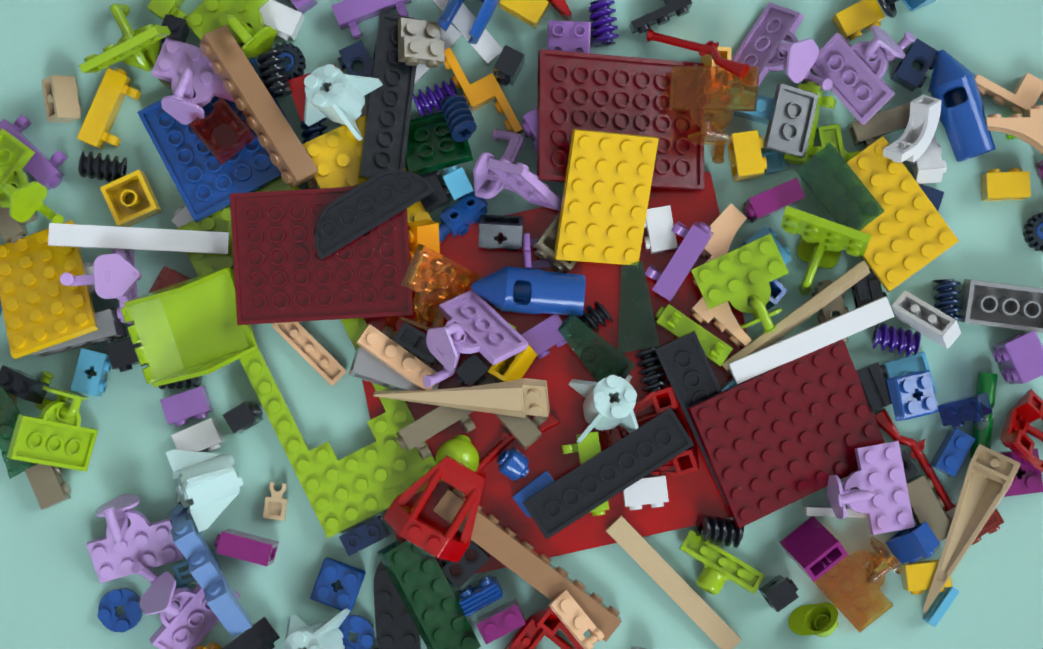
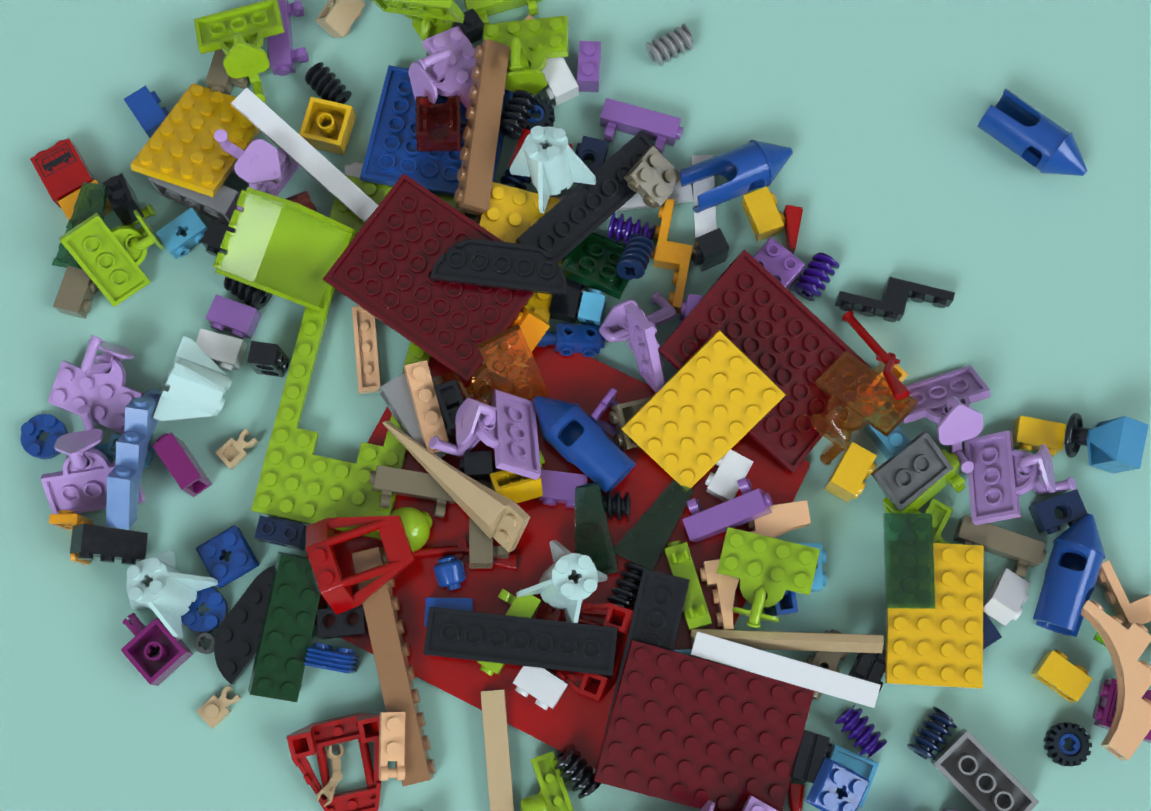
camera: 45 degrees right, 10 degrees down
yellow brick [77,67,141,150] -> none
magenta brick [476,598,526,644] -> none
black brick [479,215,523,251] -> none
magenta brick [742,177,805,223] -> none
medium azure tile [762,150,787,175] -> none
lime plate [781,206,871,295] -> none
white arch [883,95,942,162] -> none
white brick [891,290,961,349] -> none

